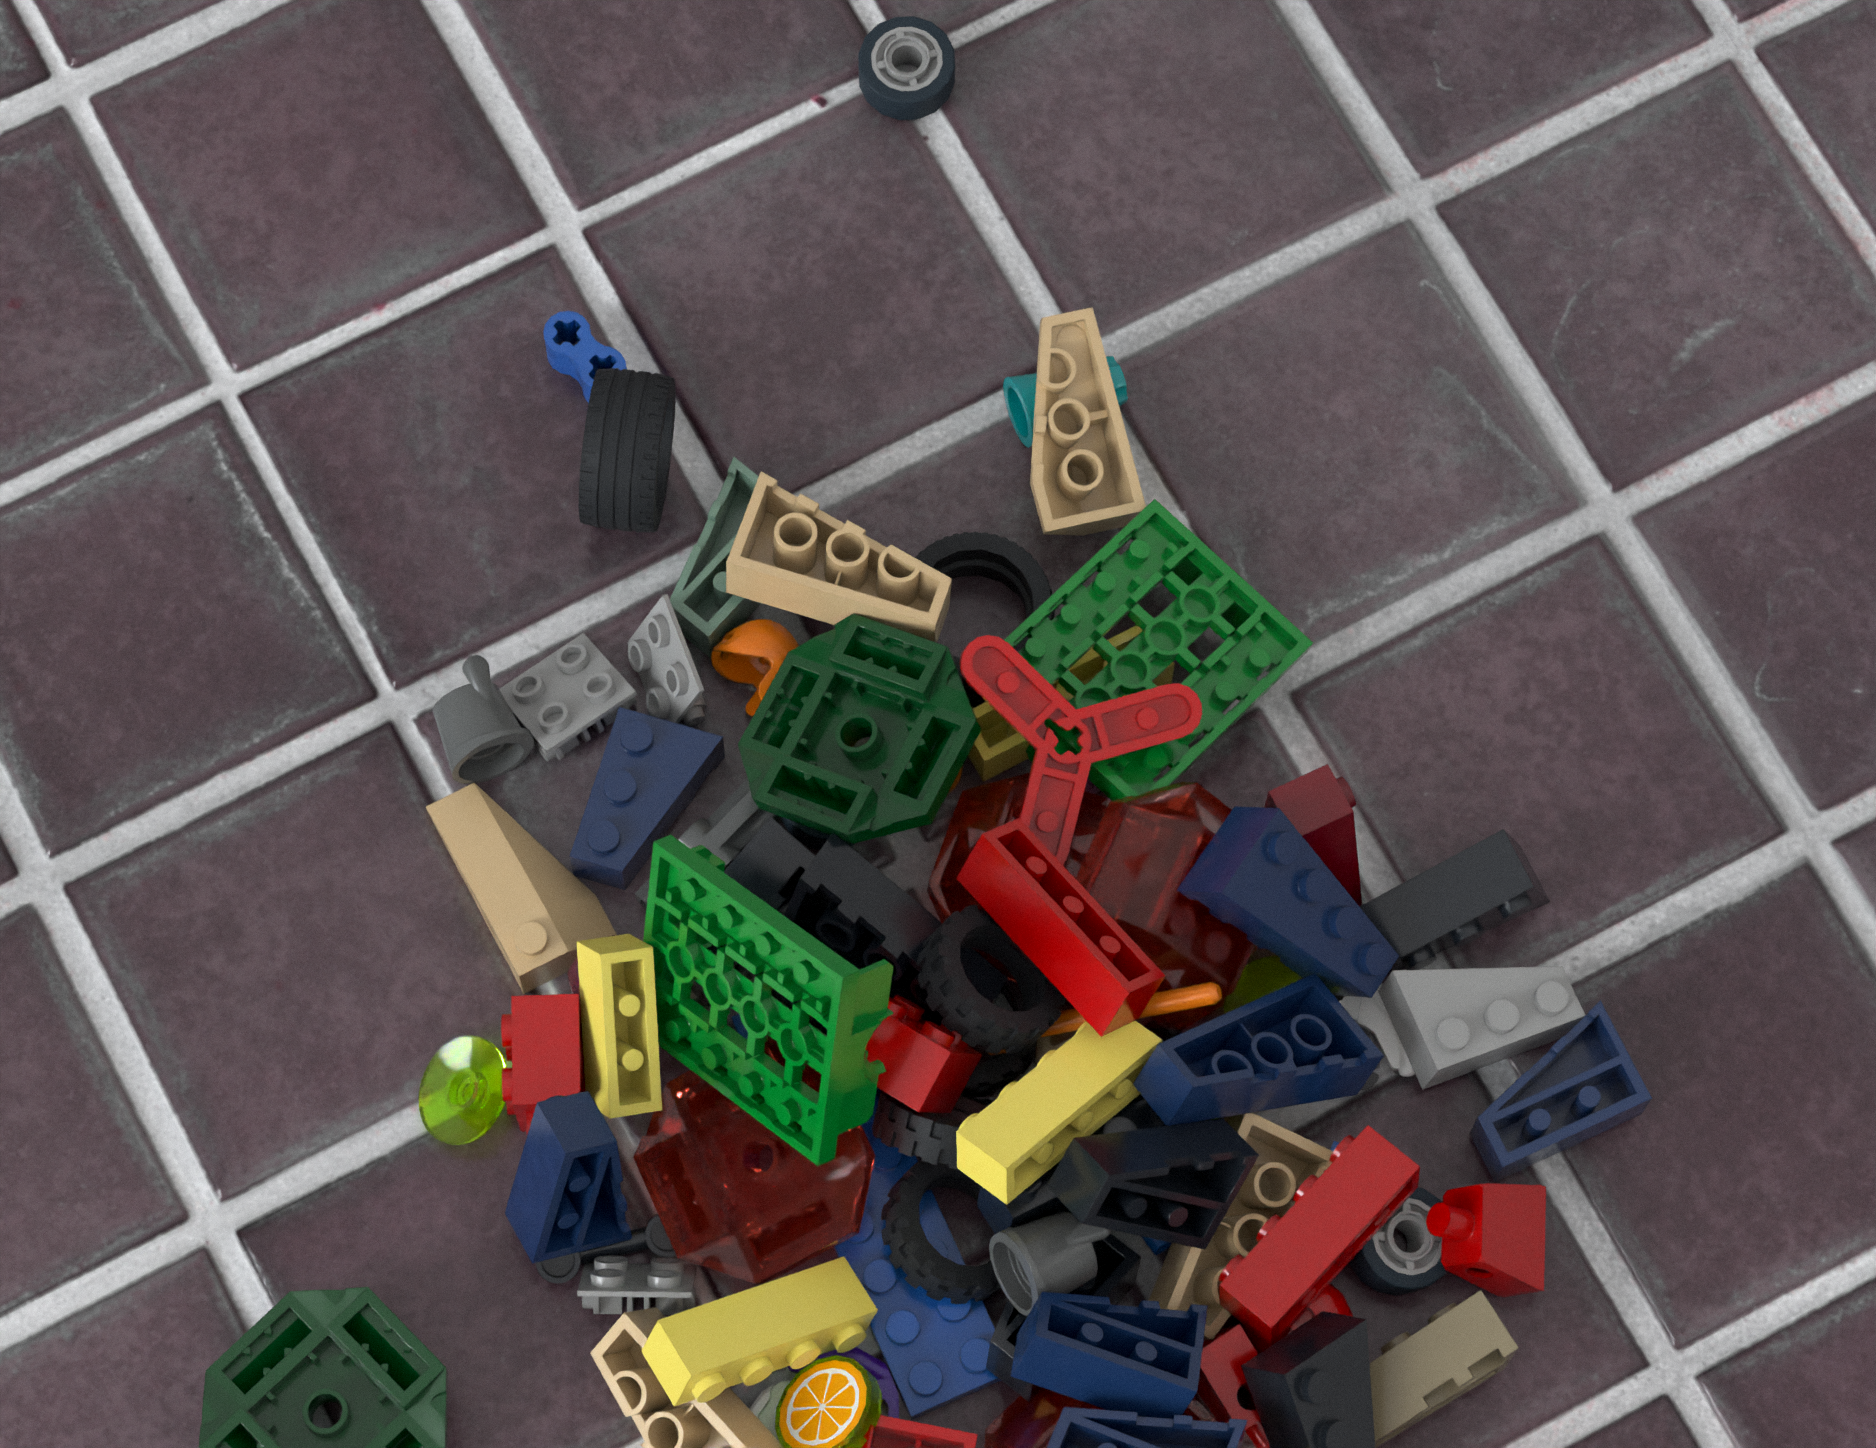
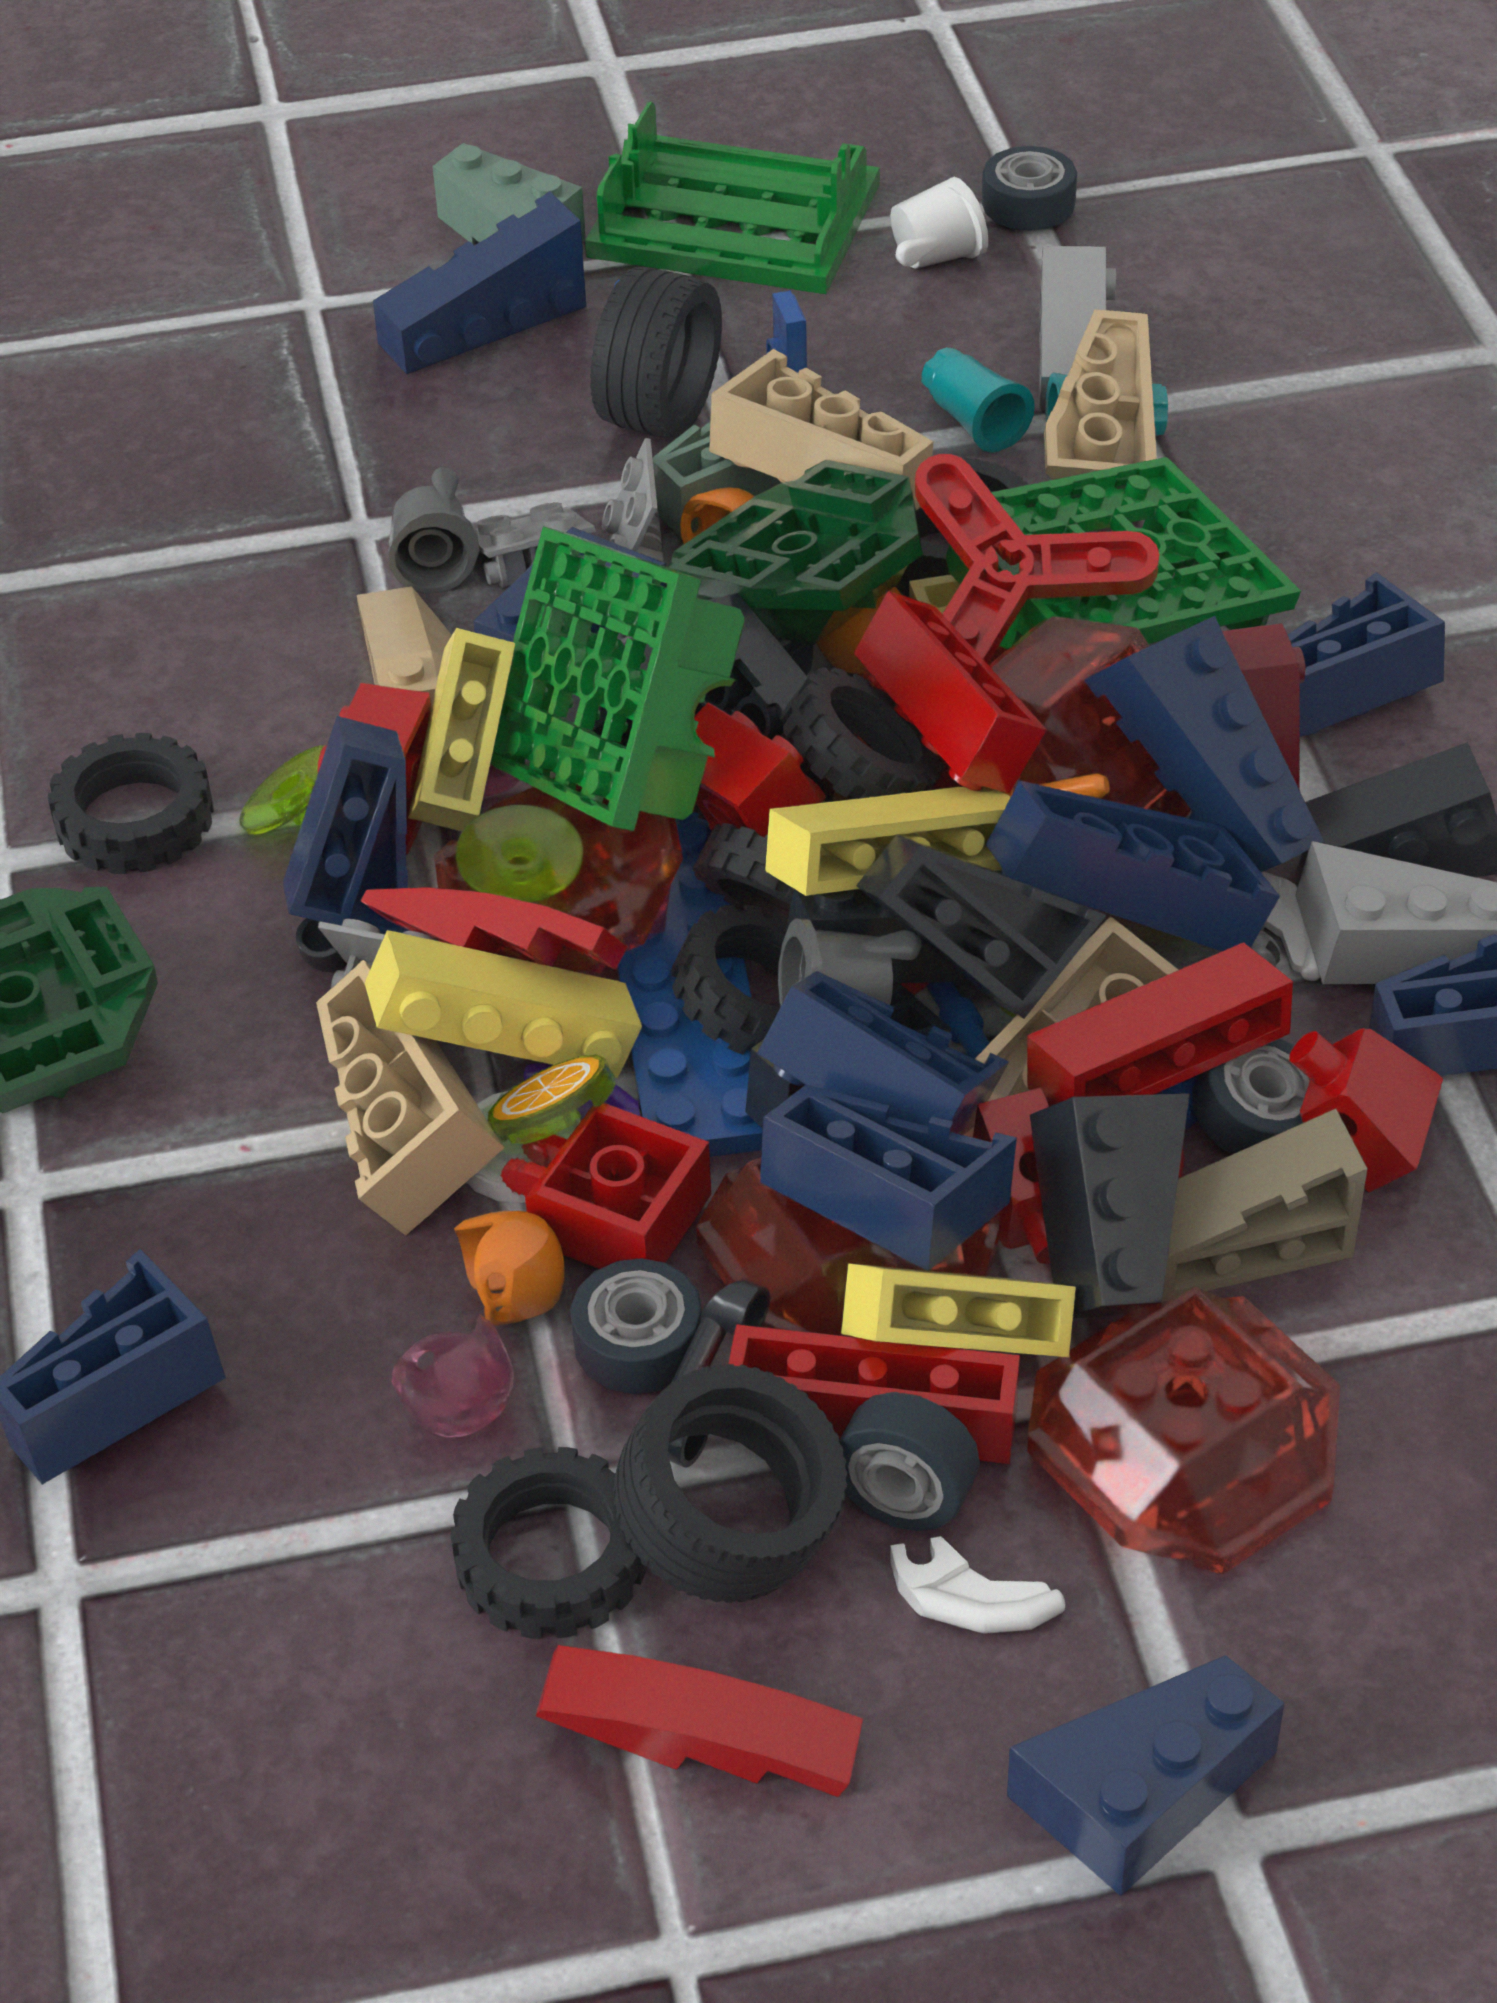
camera: 20 degrees right, 25 degrees down
none -> black tyre [48,733,214,874]
none -> red slope [361,887,627,970]
none -> dark blue wedge [373,191,587,374]
none -> sand green wedge [433,143,586,244]
none -> clear neon green dish [456,805,583,902]
none -> green piece [585,102,880,295]
none -> blue plate [766,290,807,373]
none -> white hat [890,177,988,269]
none -> teal plant [921,347,1035,452]
none -> light grey wedge [1039,246,1116,408]
none -> dark blue wedge [1288,572,1445,737]

